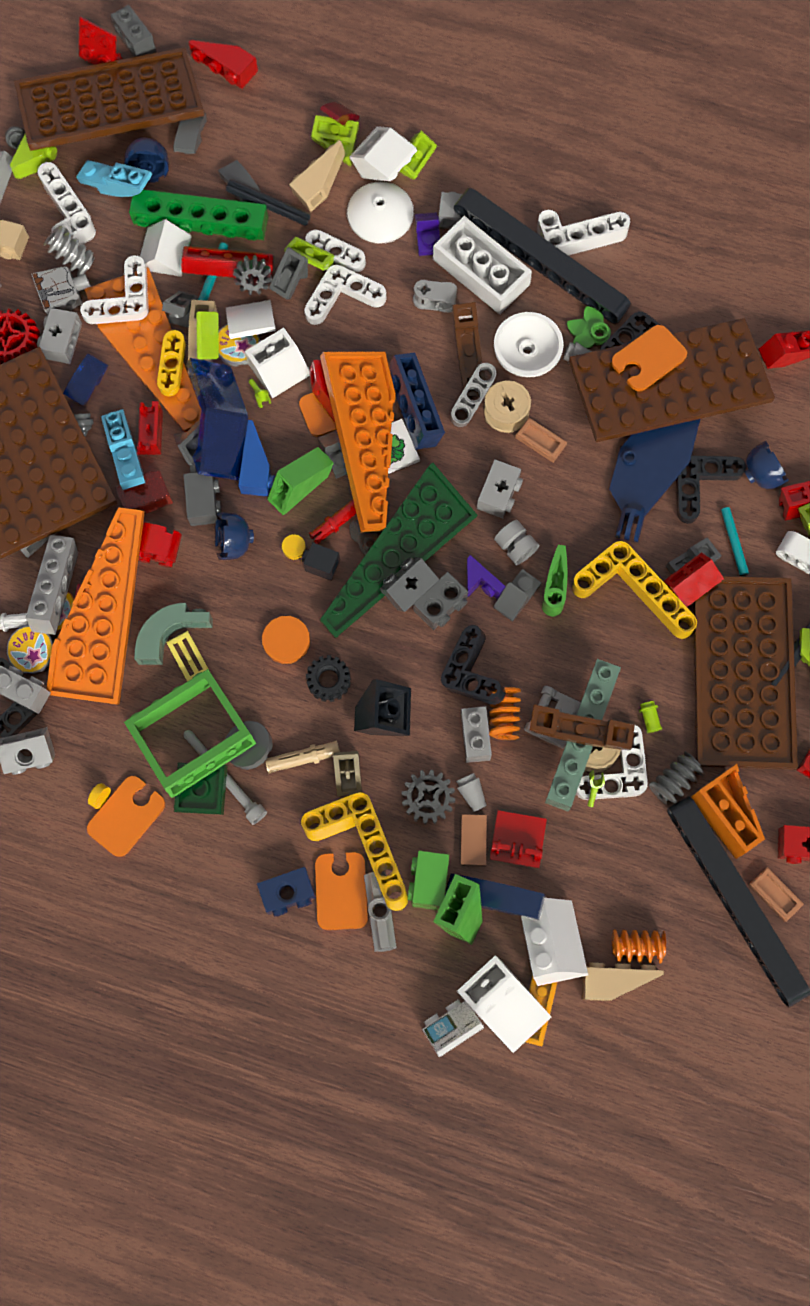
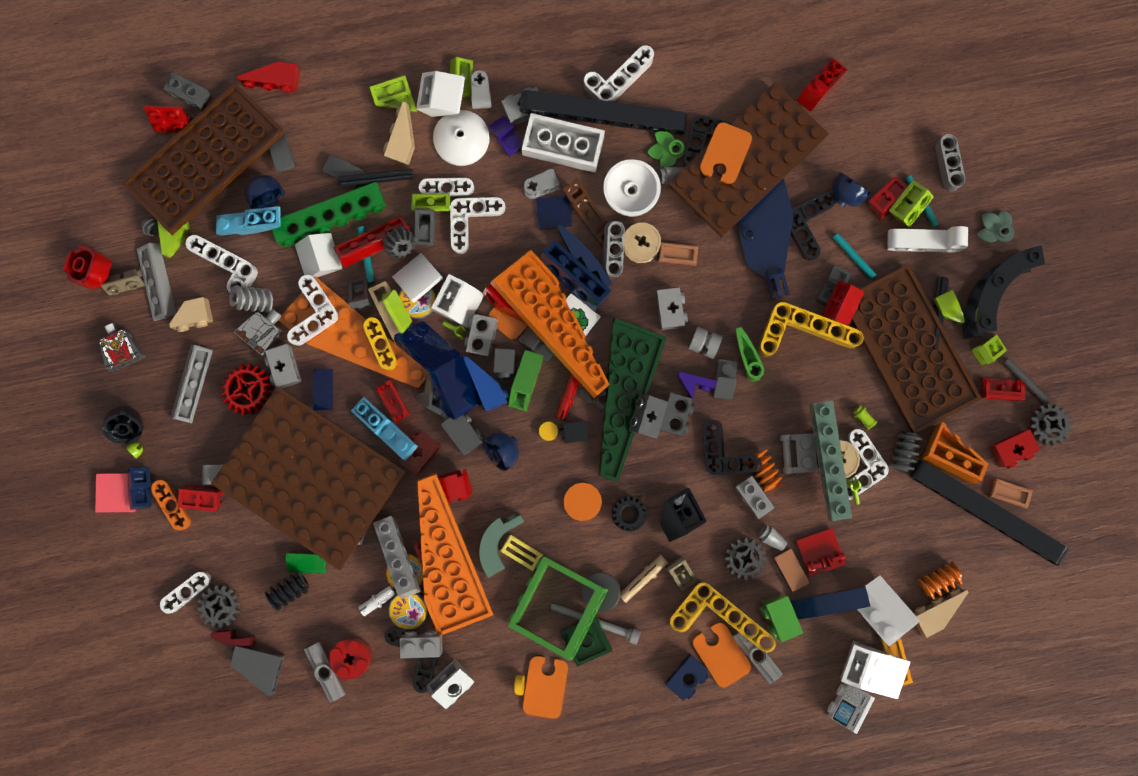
camera: 30 degrees left, 10 degrees up
dark grey plate [74,413,94,436] -> none
dark red slope [320,102,360,126] -> none
bright green slope [433,874,483,945] -> none
reddish brown slope [530,704,635,750] -> none
none -> light grey brick [464,314,499,357]
none -> light grey piece [471,70,492,109]
none -> dark grey brick [494,349,516,380]
none -> clear blue piece [536,196,573,230]
none -> dark blue slope [557,224,612,288]

